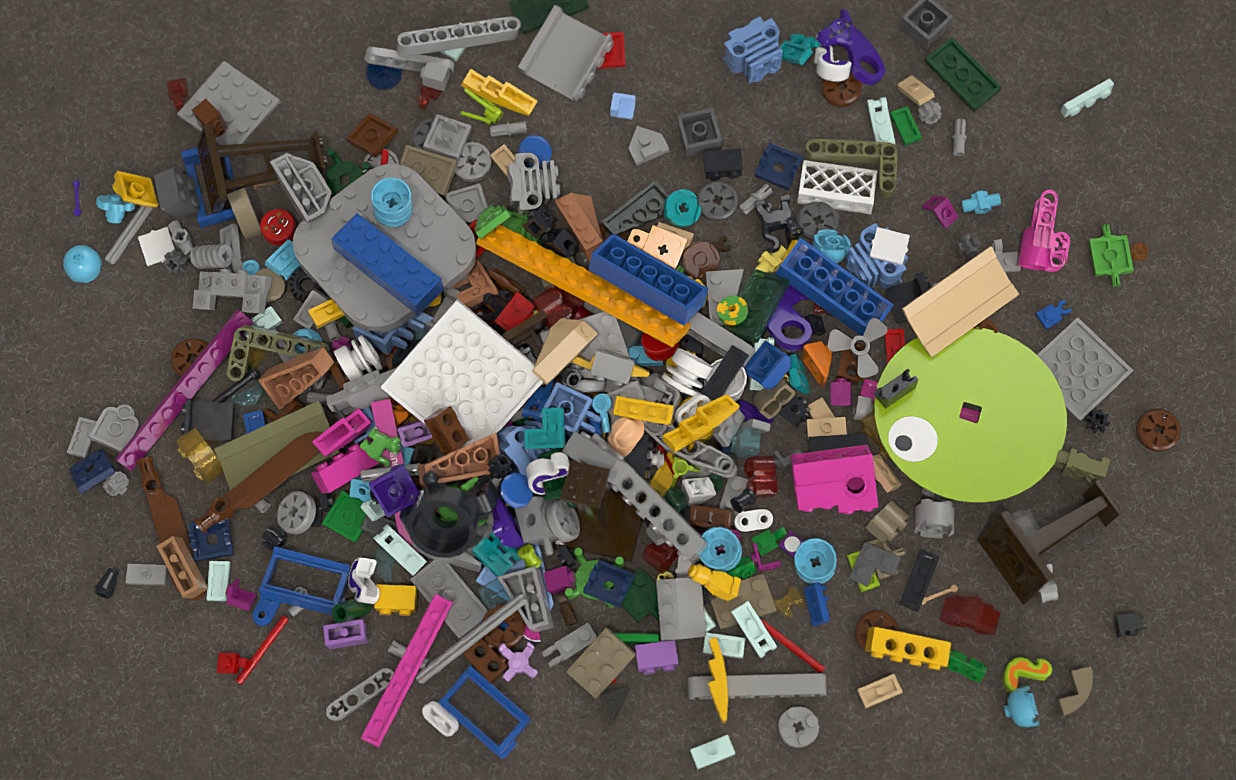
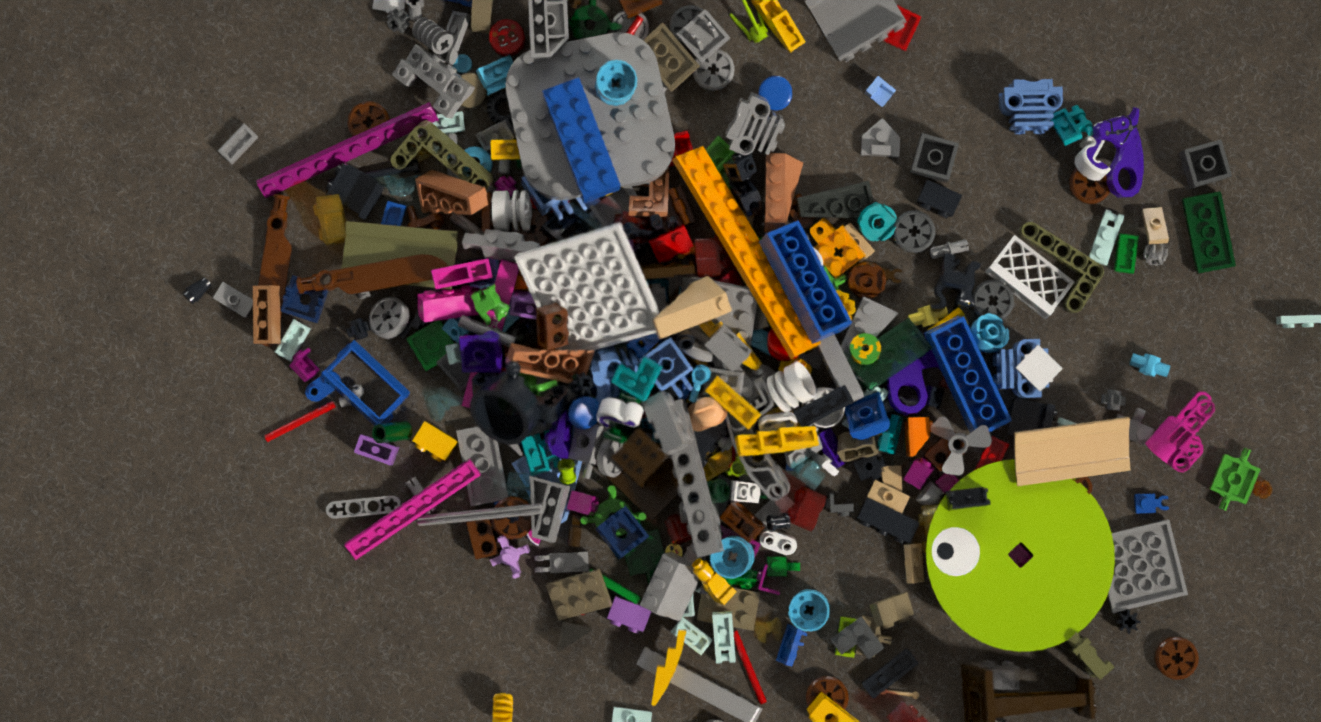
camera: 30 degrees right, 15 degrees up
dark blue piece [69,449,116,494] -> none
light grey plate [89,404,139,453] -> none
light grey gear [103,471,129,496] -> none
red plate [216,653,252,674] -> none
white animal [348,557,380,604] -> none
light aqua plate [373,524,427,576] -> none
white plate [422,701,459,736] -> none
blue piece [438,666,532,759] -> none
light grey tile [446,183,488,225] -> none
bright green plate [474,204,511,239] -> none
light grey axle [490,121,527,137] -> none
tan plate [490,144,516,178] -> none
black plate [557,545,576,568] -> none
dark blue piece [754,143,803,190] -> none
tile [778,531,805,559] -> none
dark pink piece [790,445,878,514] -> none
light grey brick [914,499,955,538] -> none
magenta bracket [922,195,958,228] -> none
light grey axle [952,119,967,156] -> none

